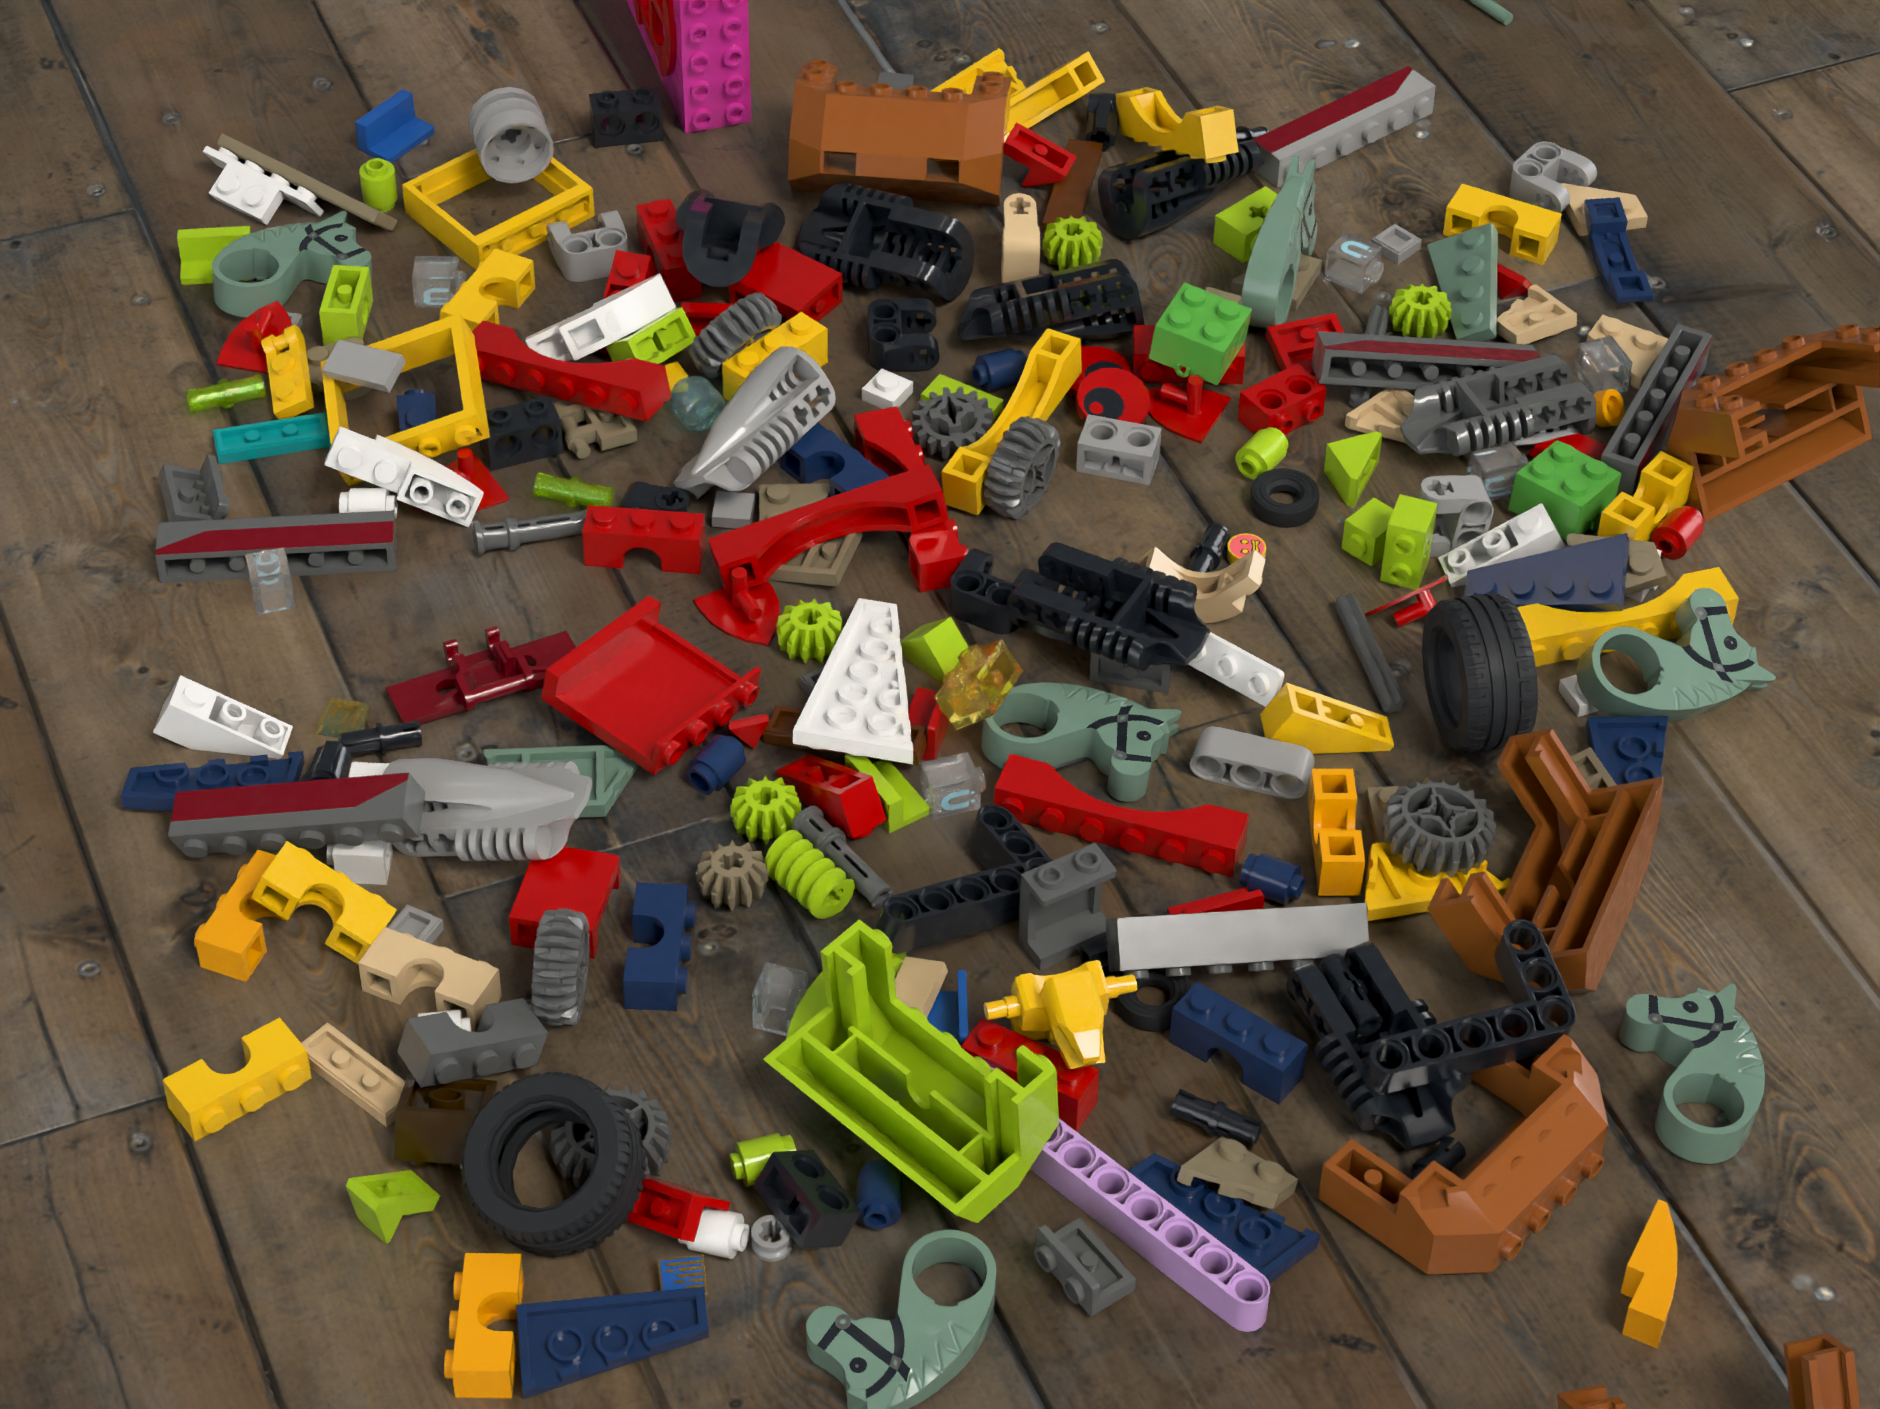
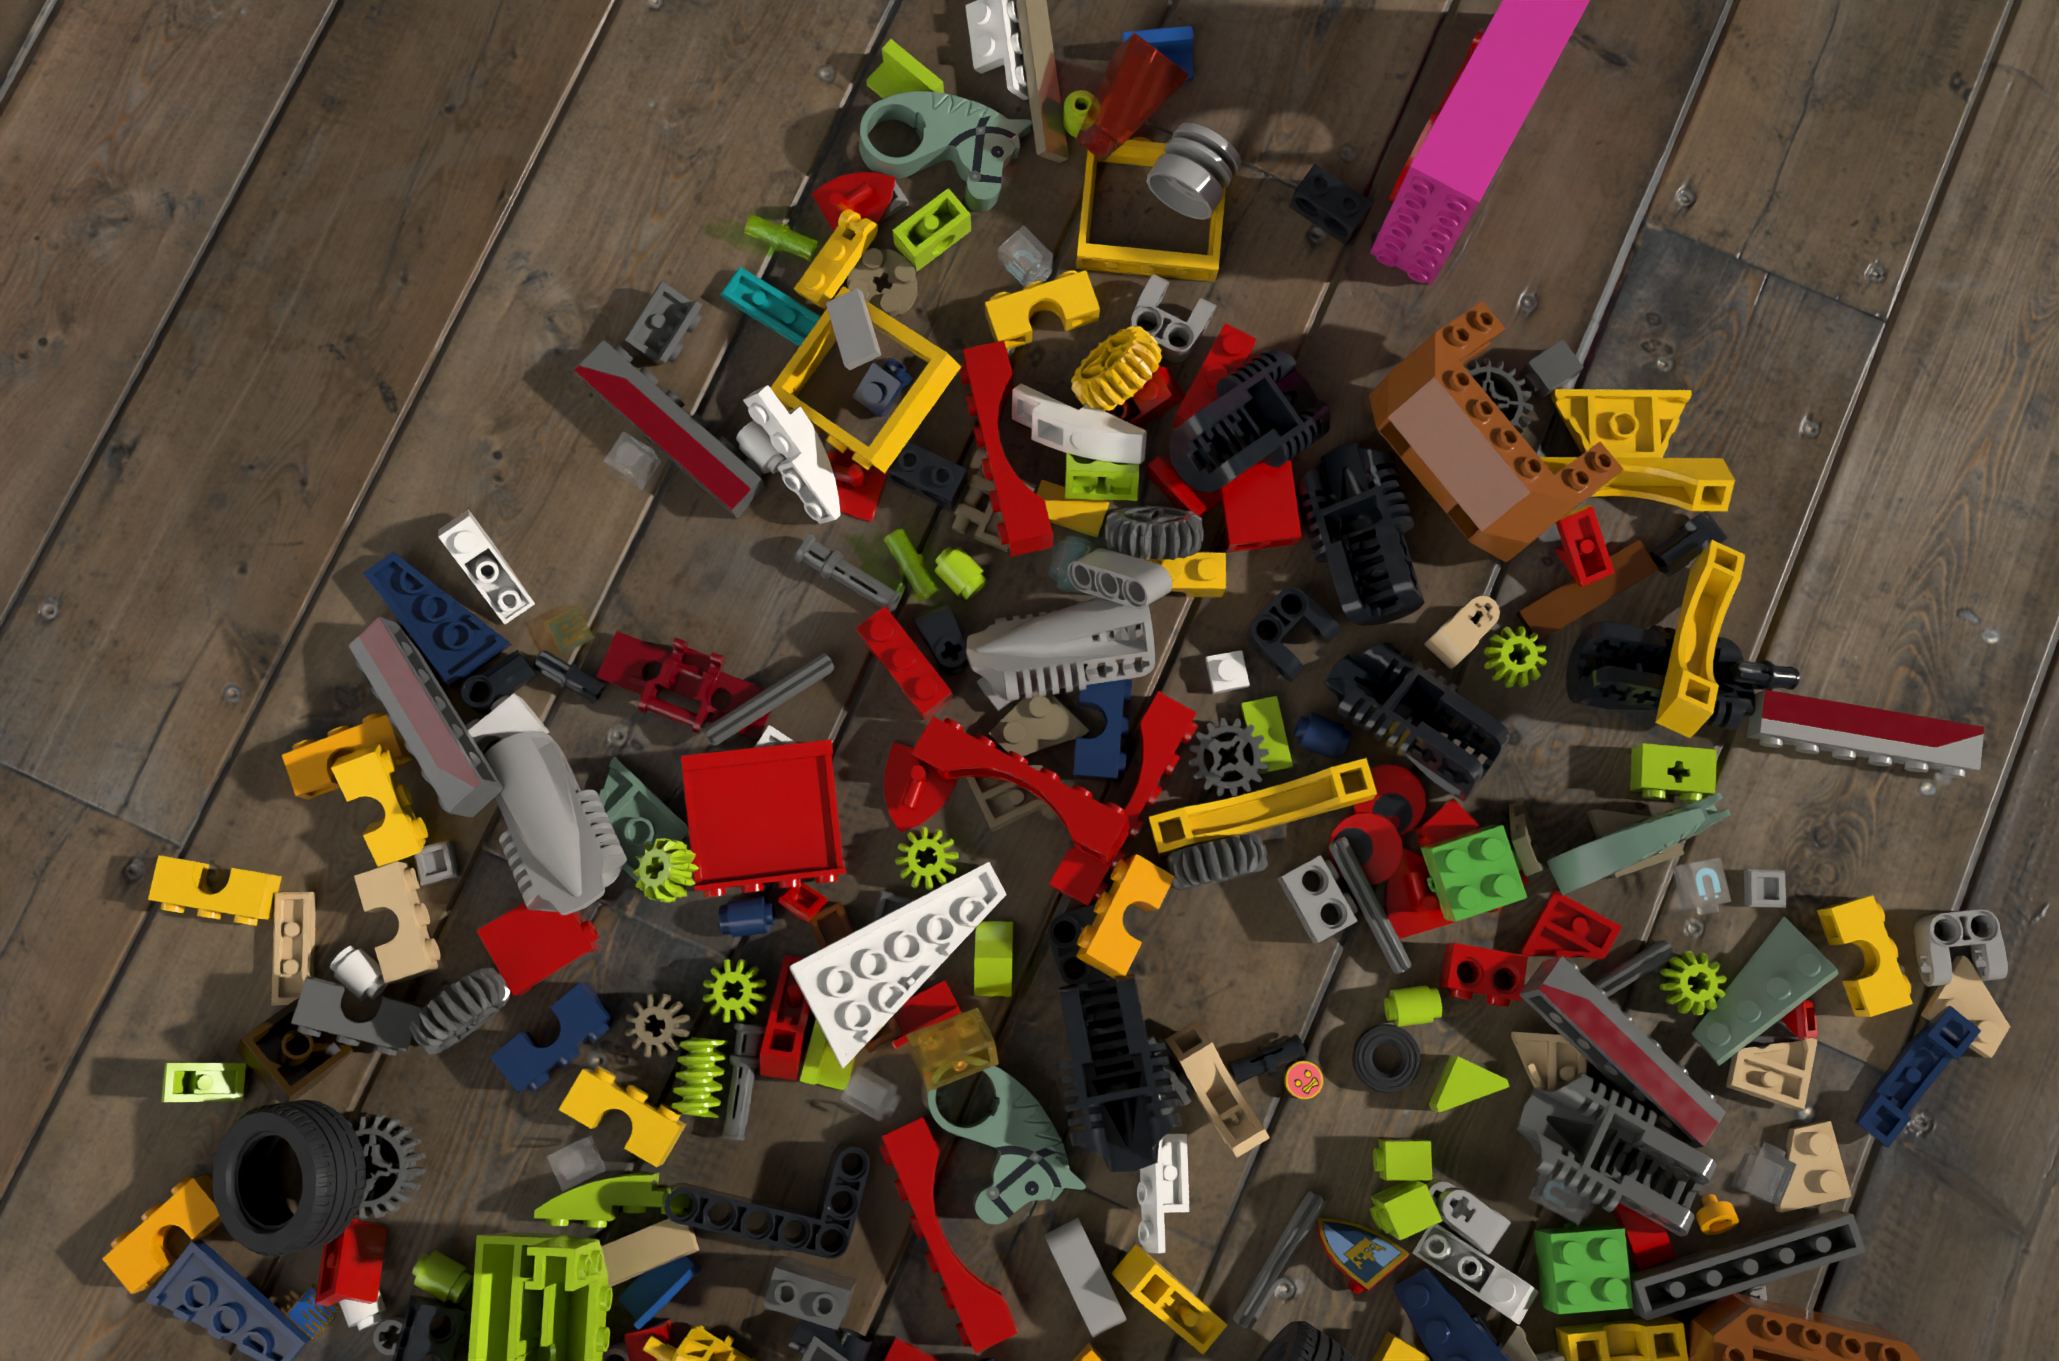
camera: 45 degrees right, 35 degrees up
none -> yellow arch [559,1066,686,1167]
none -> lime gear [633,838,699,903]
none -> dark grey axle [704,653,834,746]
none -> lime brick [934,547,988,600]
none -> light grey beam [1068,548,1172,609]
none -> yellow gear [1071,326,1162,412]
none -> clear red slope [1075,32,1189,161]
none -> light orange arch [1076,854,1175,979]
none -> dark grey axle [1329,837,1412,974]

